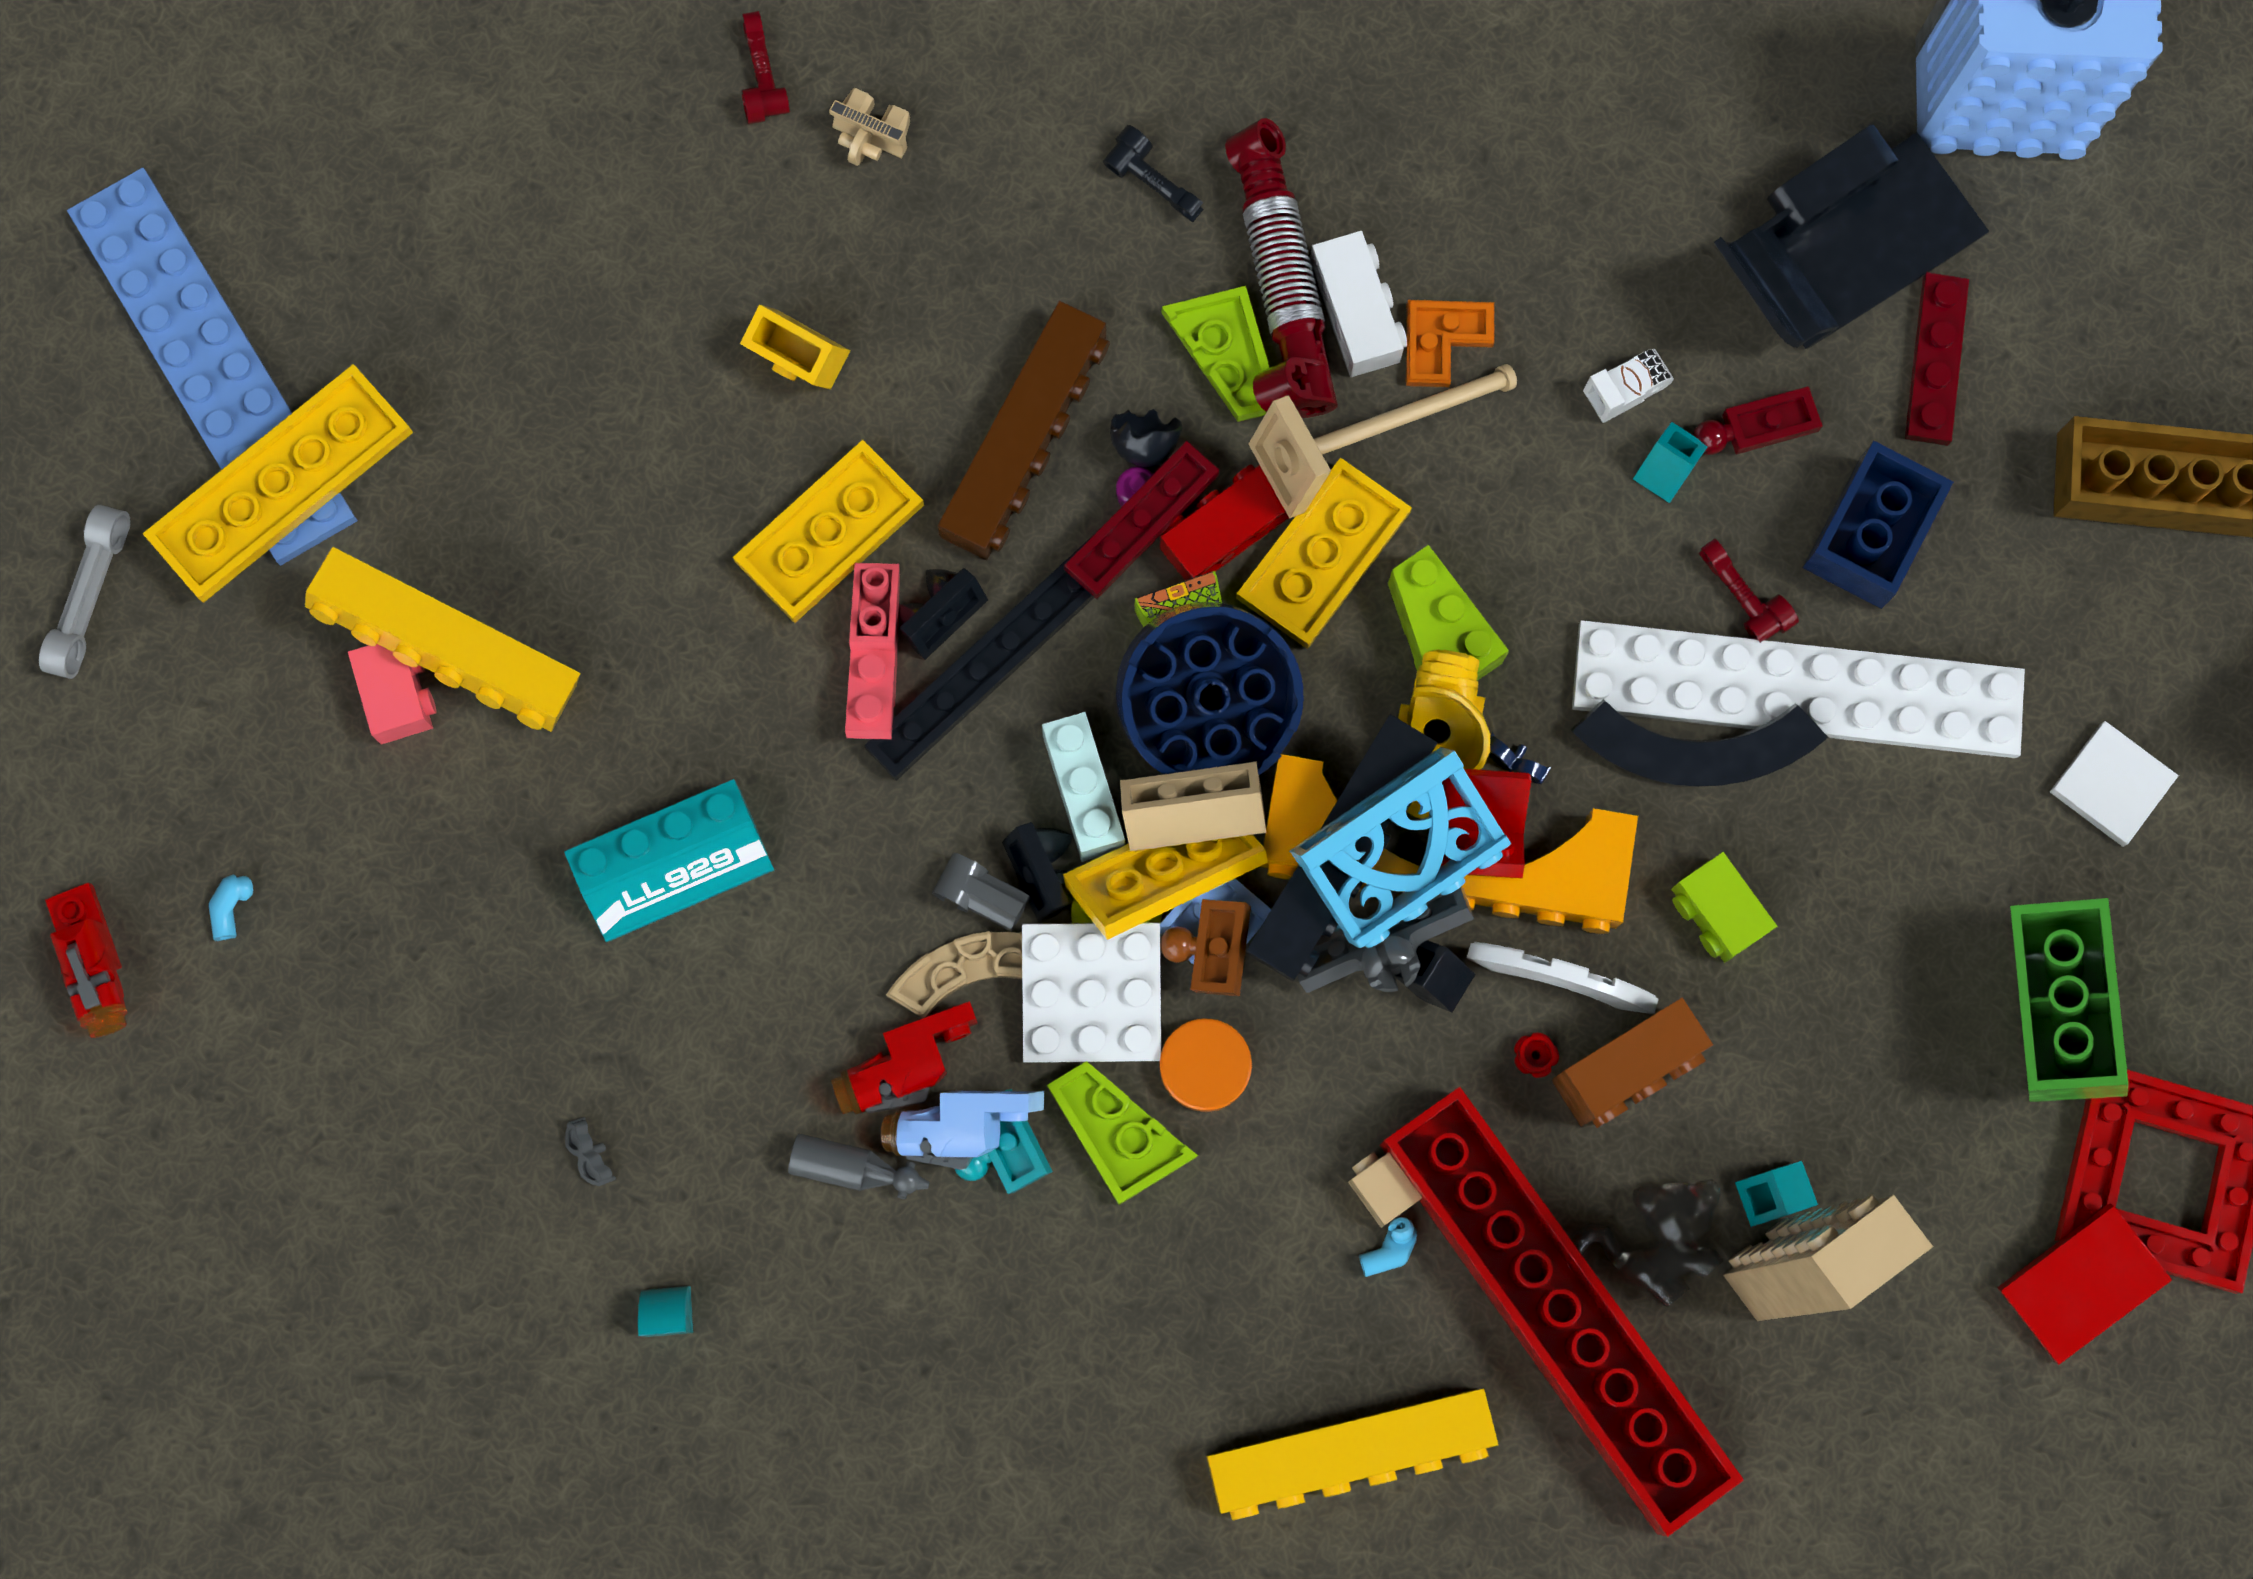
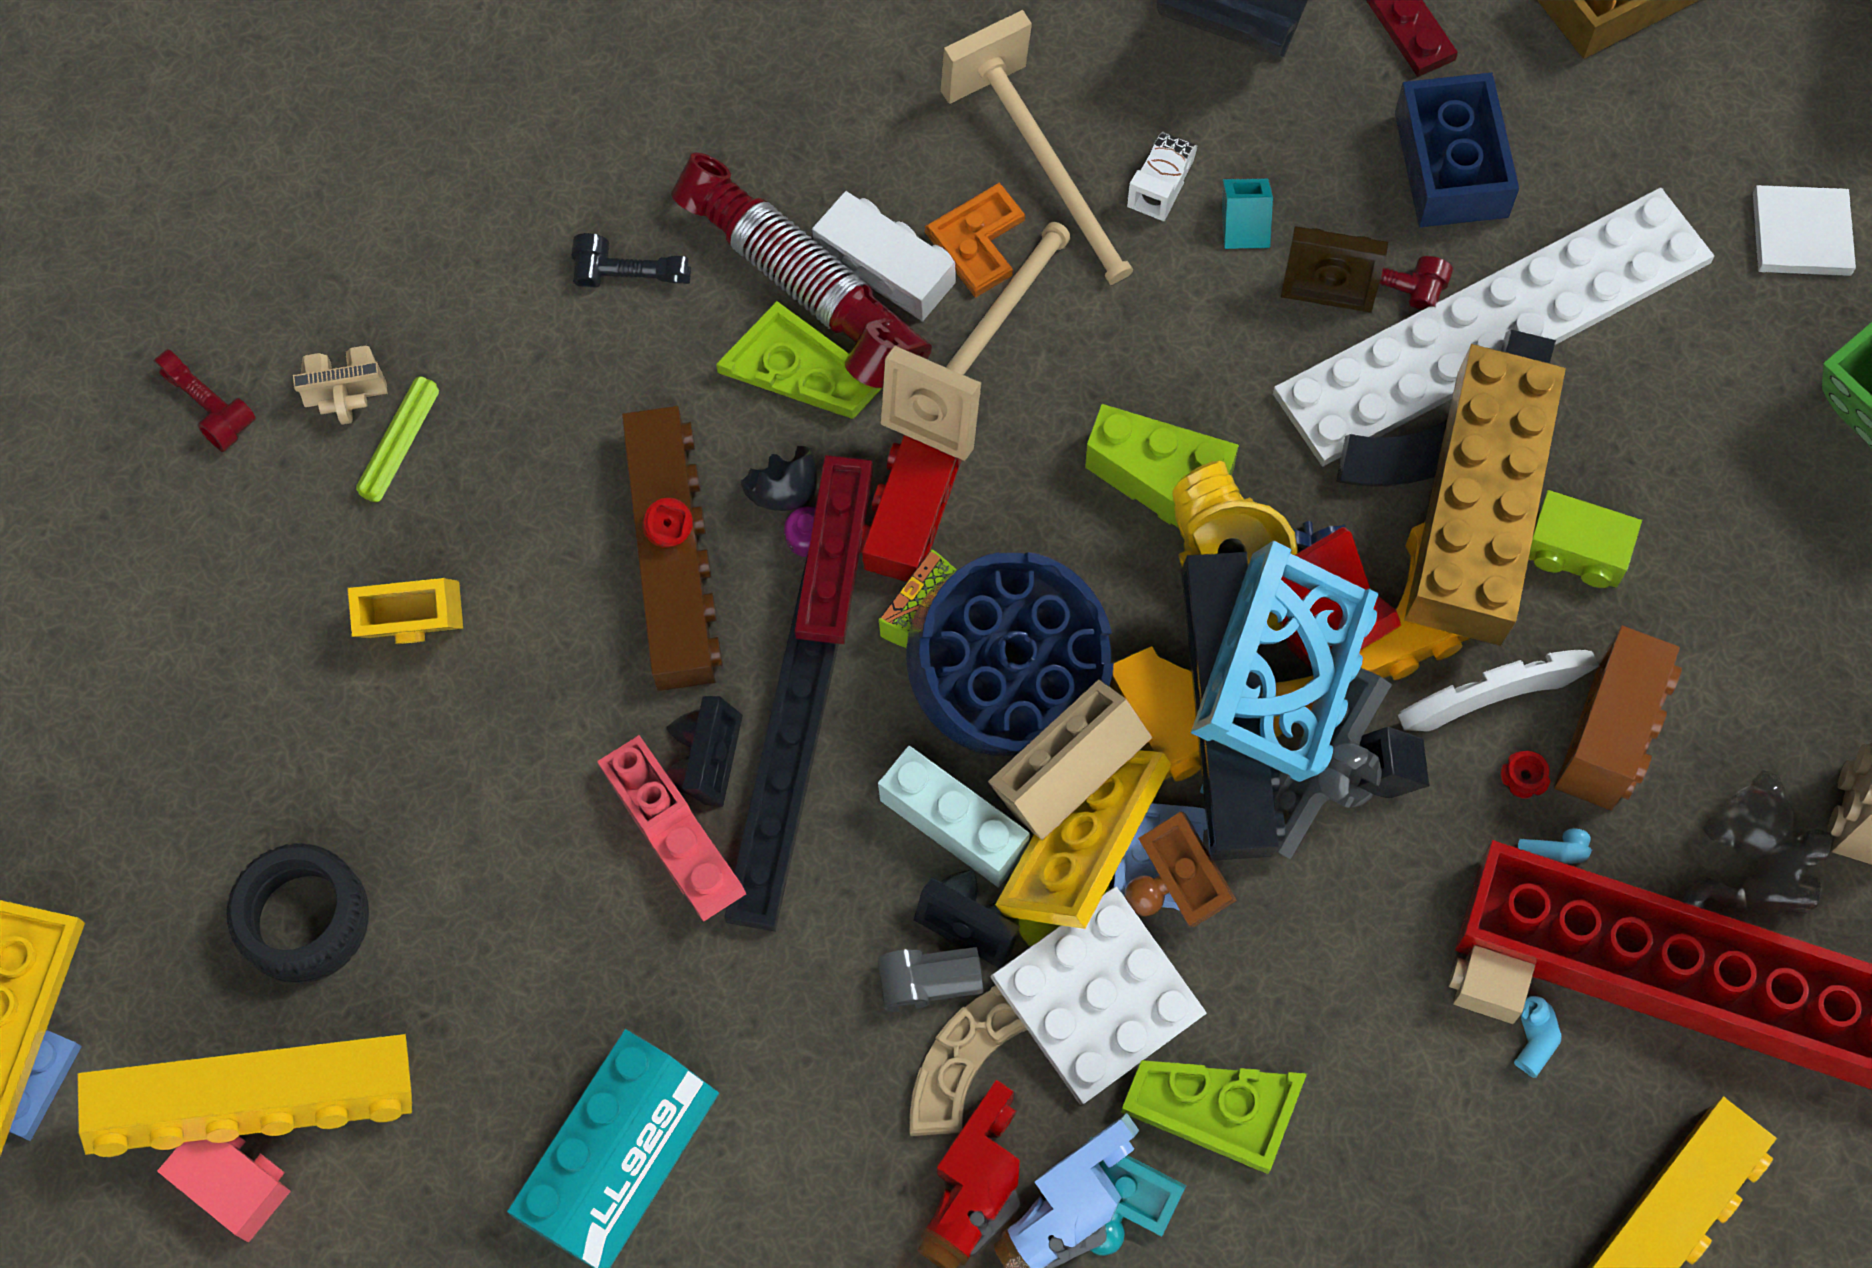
camera: 30 degrees left, 10 degrees down
yellow plate [733,440,924,623] -> none
orange tile [1160,1018,1252,1112] -> none
yellow plate [1236,457,1412,649] -> none
dark red plate [1693,386,1823,455] -> none
teal brick [1735,1161,1818,1227] -> none
none -> black tyre [226,843,369,983]
none -> lime axle [356,376,439,502]
none -> red tile [642,498,693,548]
none -> tan tile [941,10,1133,285]
none -> dark brown plate [1281,226,1388,313]
none -> pearl gold brick [1404,344,1566,646]
none -> medium azure arm [1518,828,1592,865]

